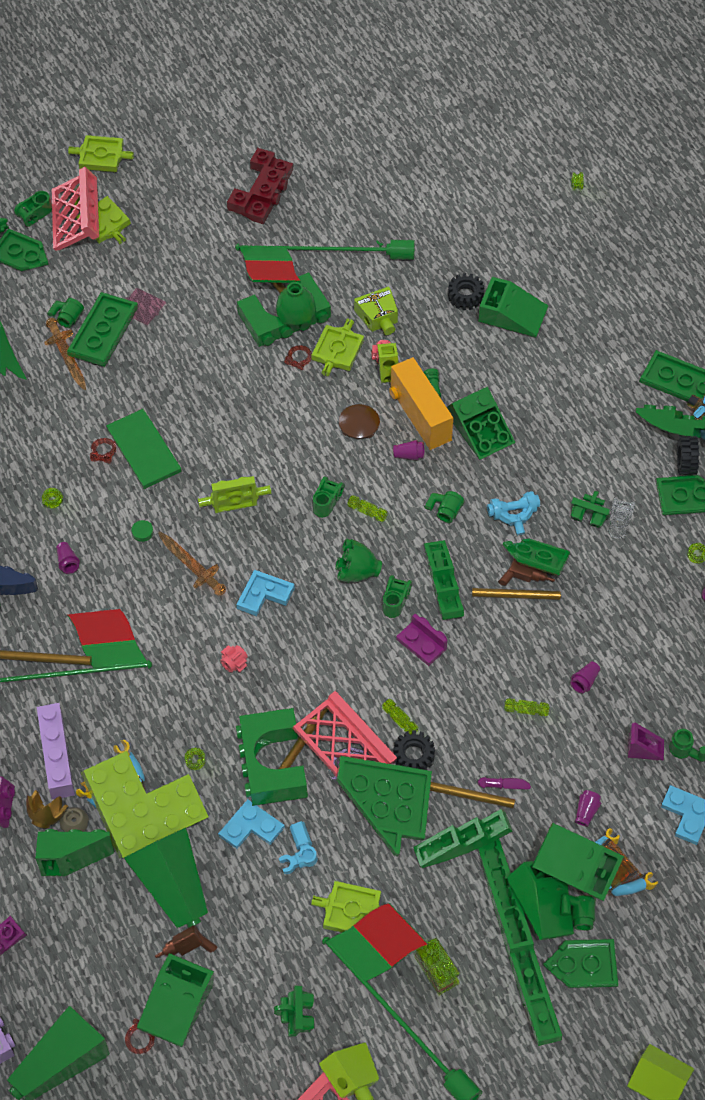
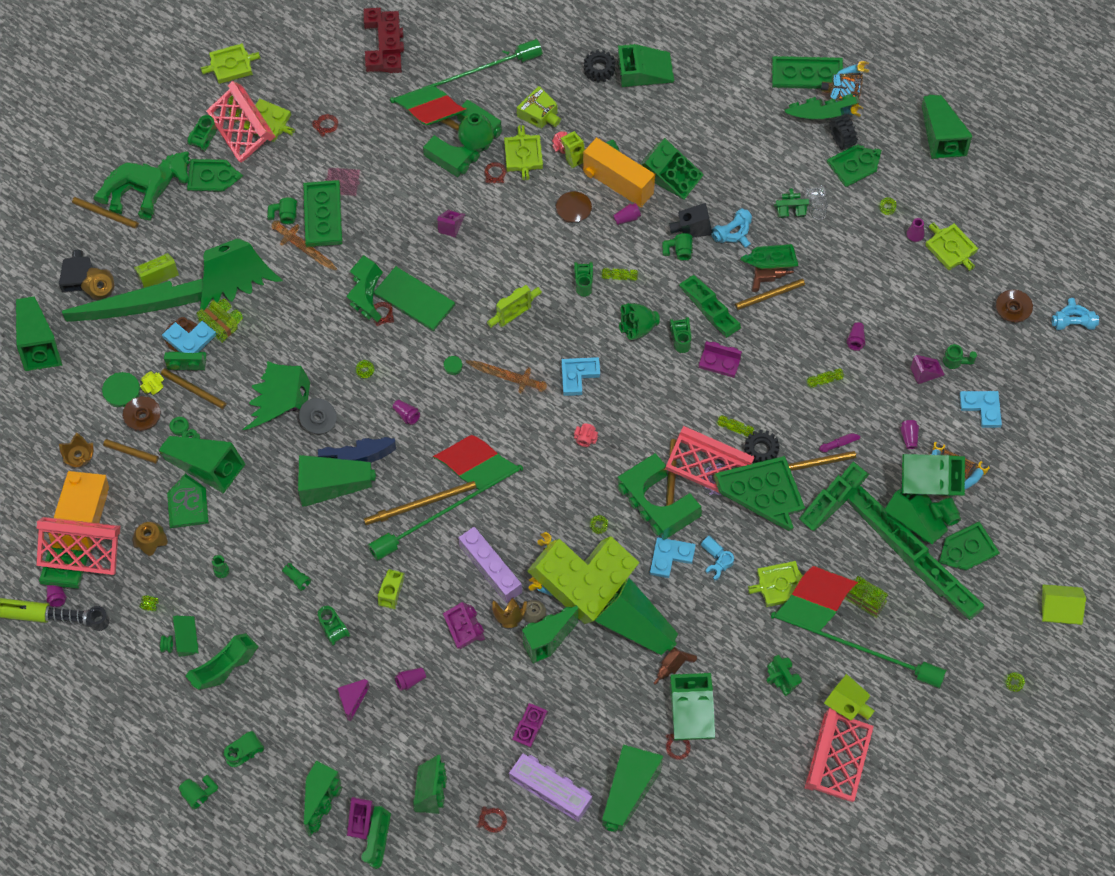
camera: 25 degrees left, 5 degrees up
none -> clear red piece [312,114,338,137]
none -> green arch [346,255,383,322]
none -> magenta slope [437,210,465,238]
none -> black torso [669,203,712,238]

